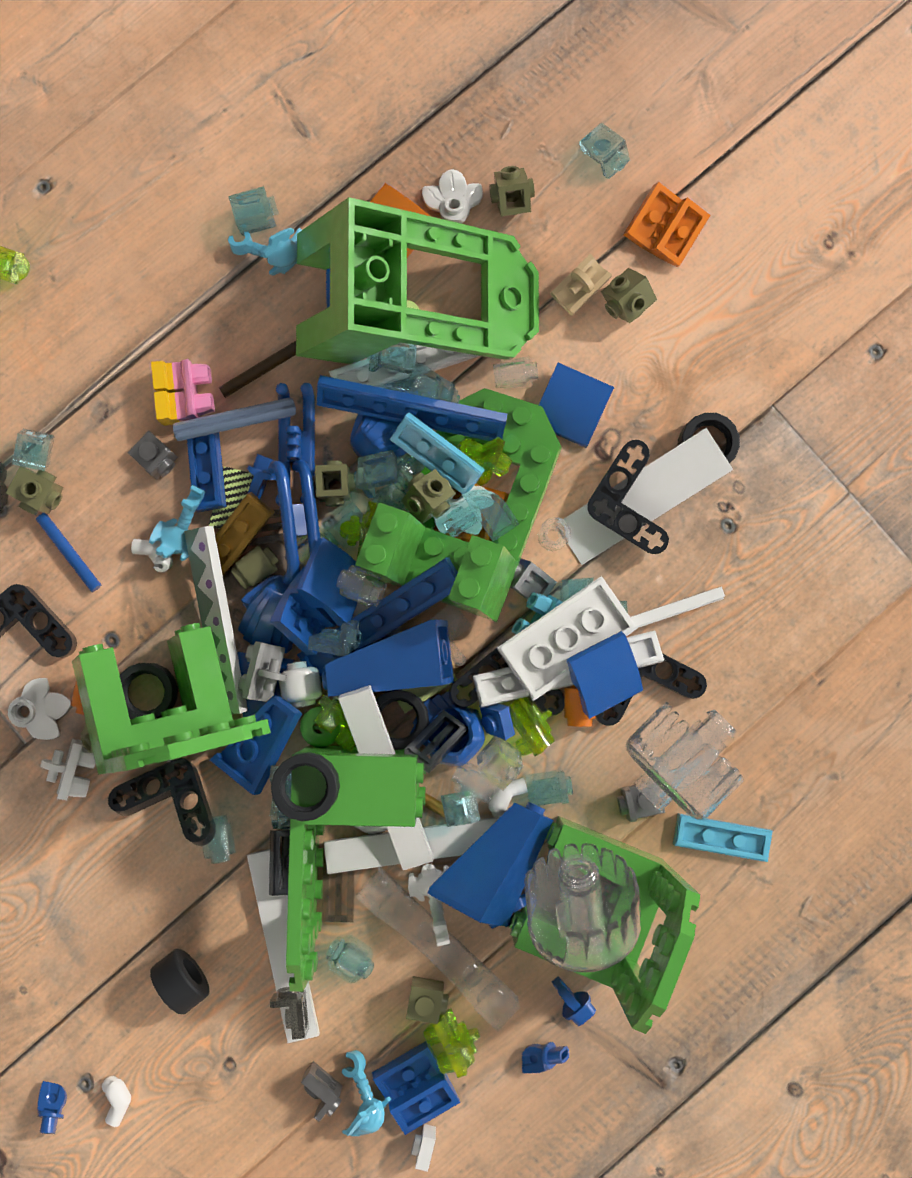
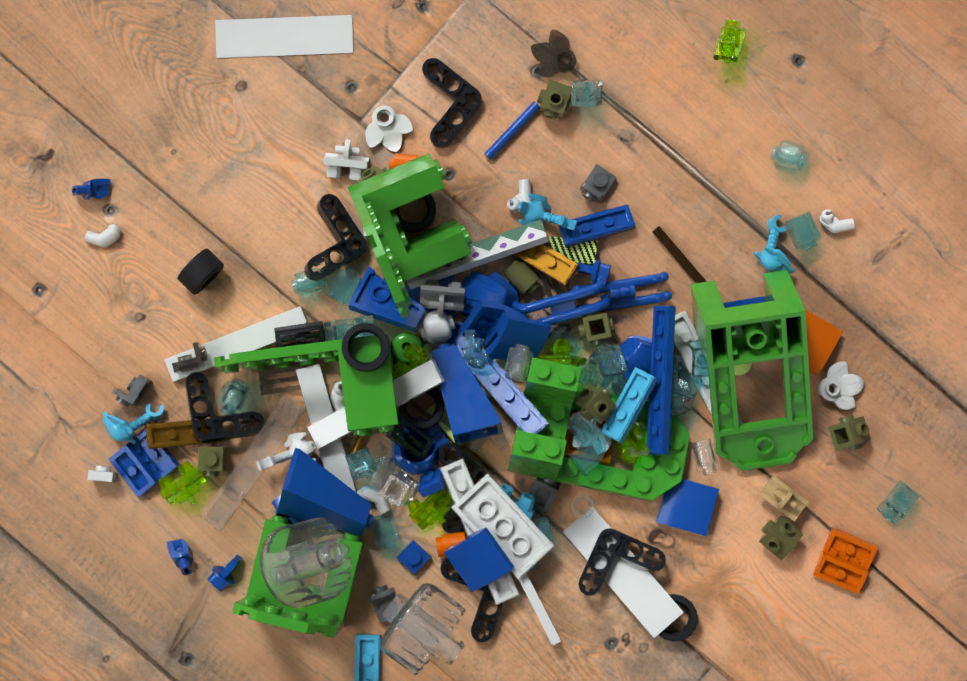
camera: 80 degrees right, 0 degrees up
hips [151,359,215,426] -> none
sand blue axle [173,397,296,441] -> none
none -> pearl gold tile [146,418,222,449]
none -> black beam [185,372,264,443]
none -> clear light blue brick [326,267,361,306]
none -> blue plate [396,540,431,574]
none -> clear light blue head [771,140,809,174]
none -> white arm [819,209,855,233]

